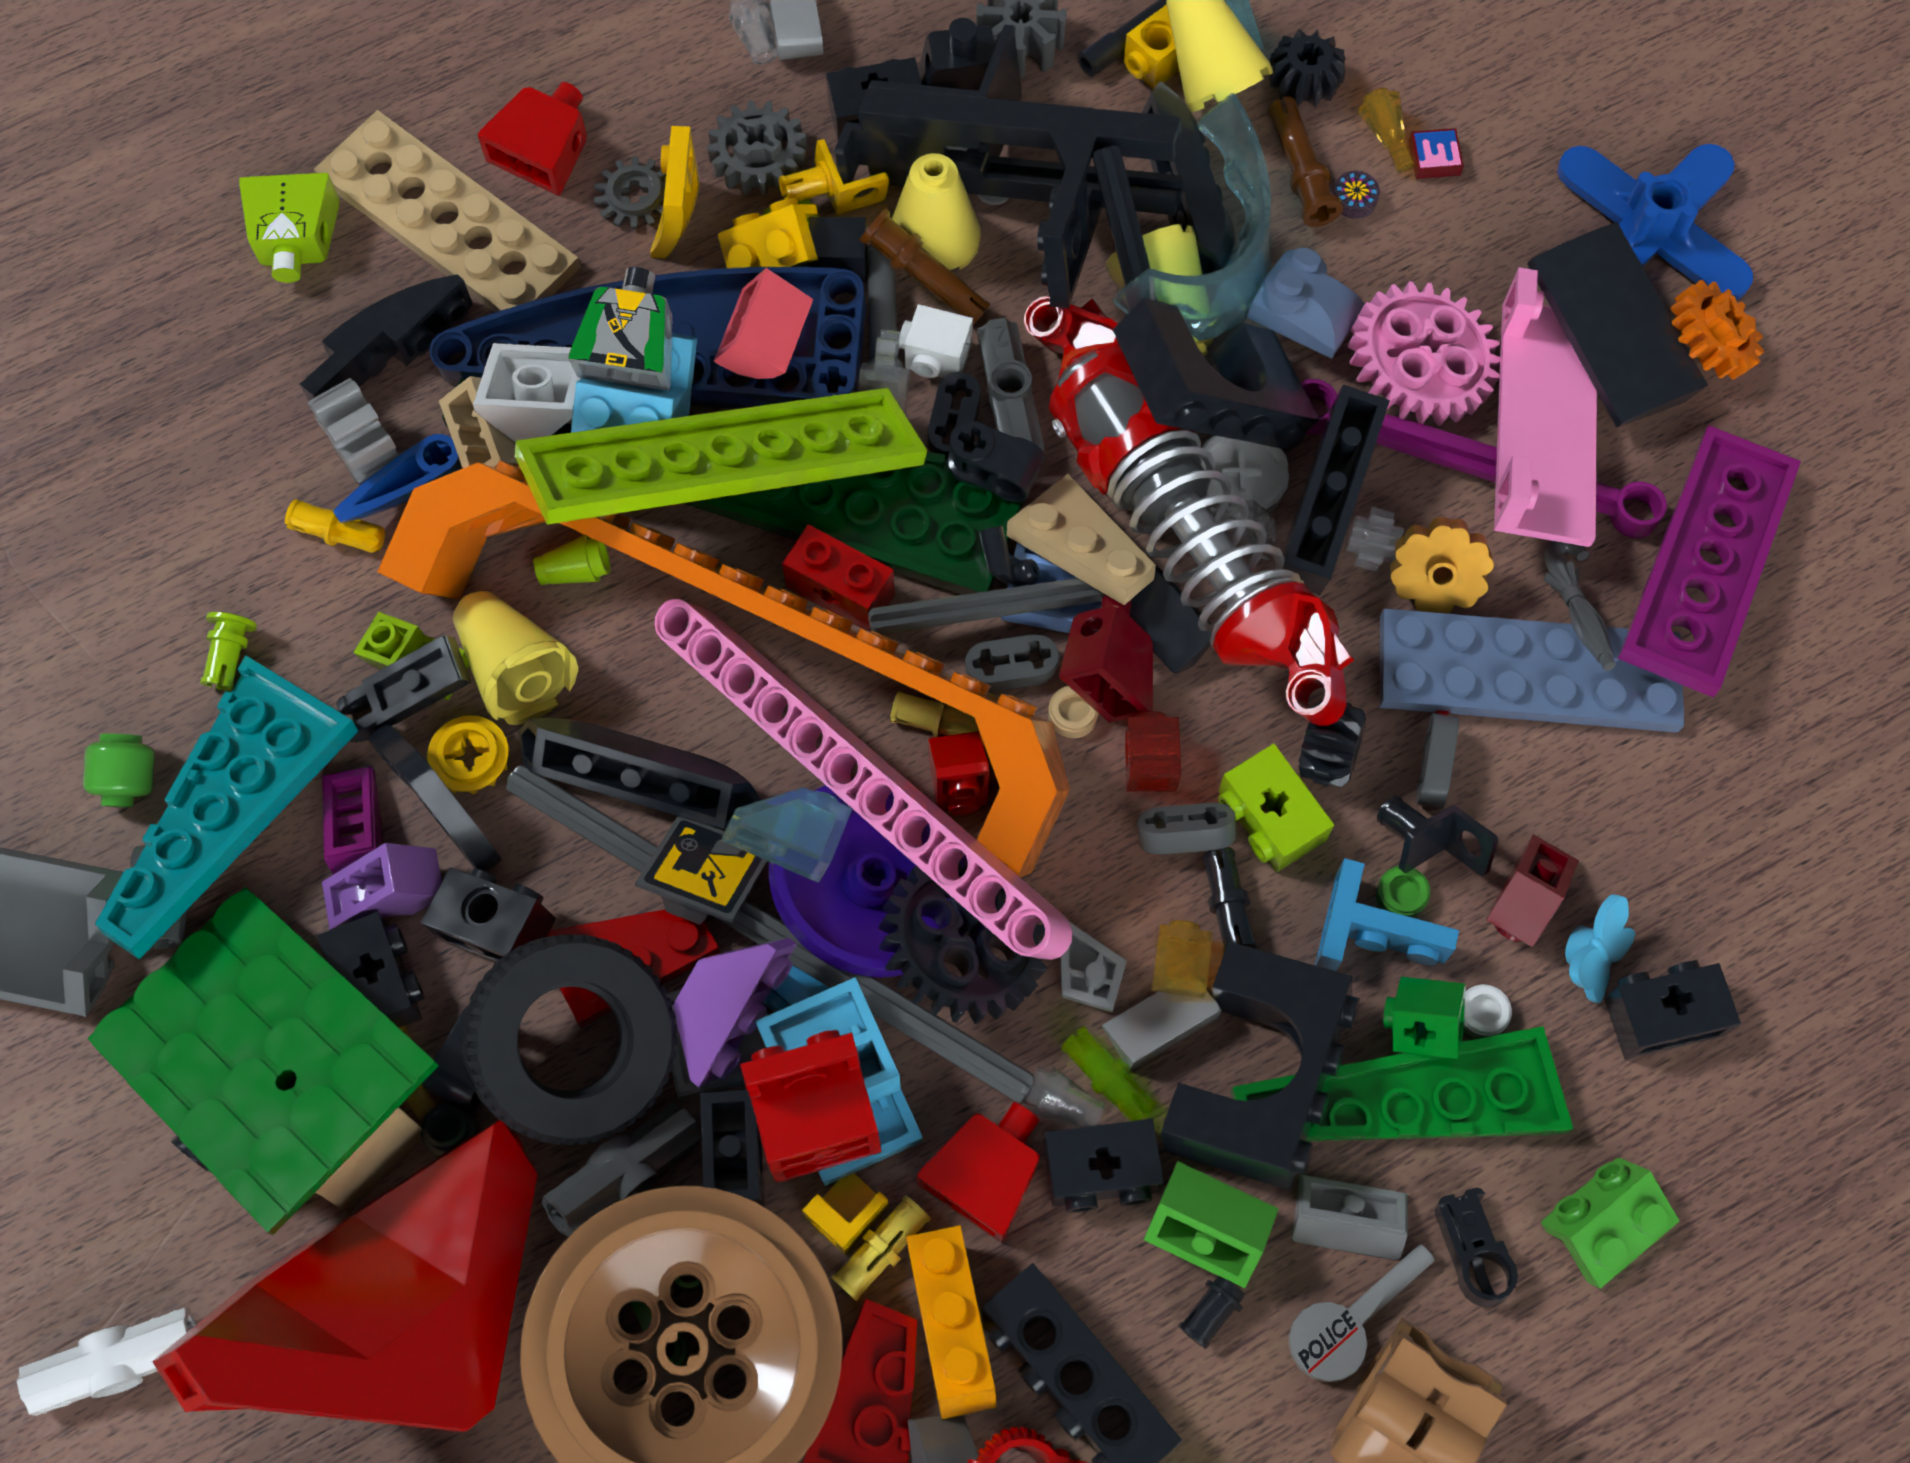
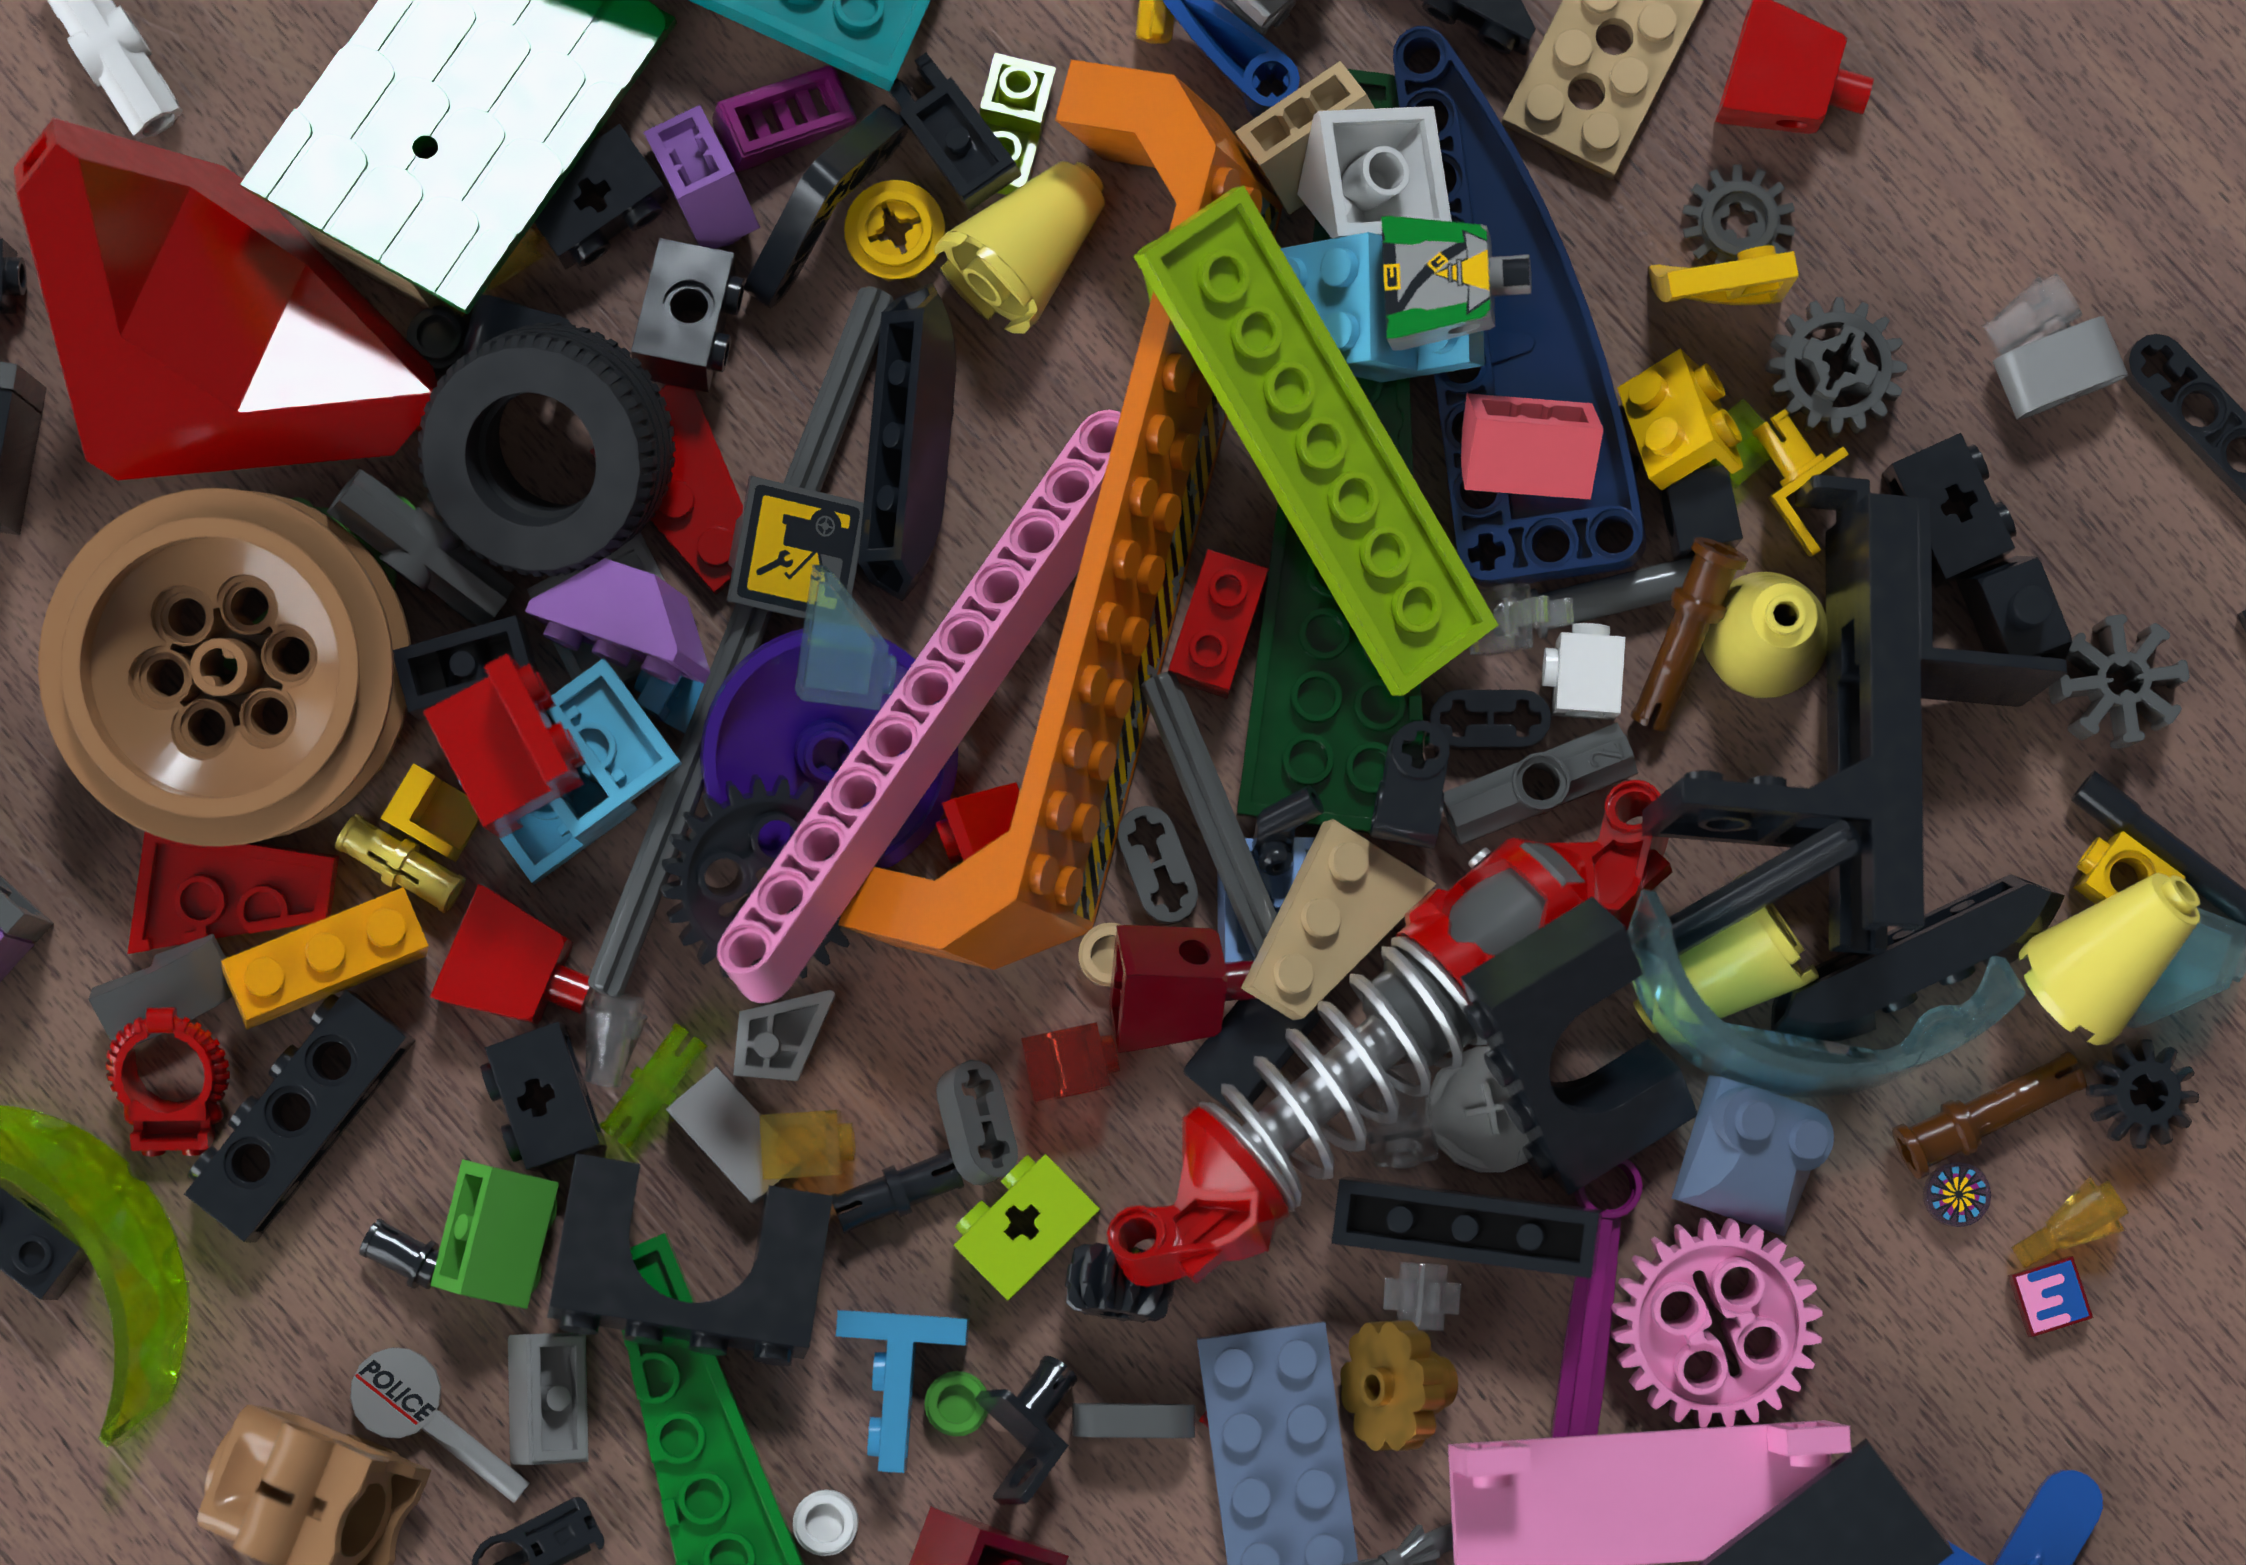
camera: 80 degrees right, 15 degrees up
green brick [1384,976,1465,1059] -> none

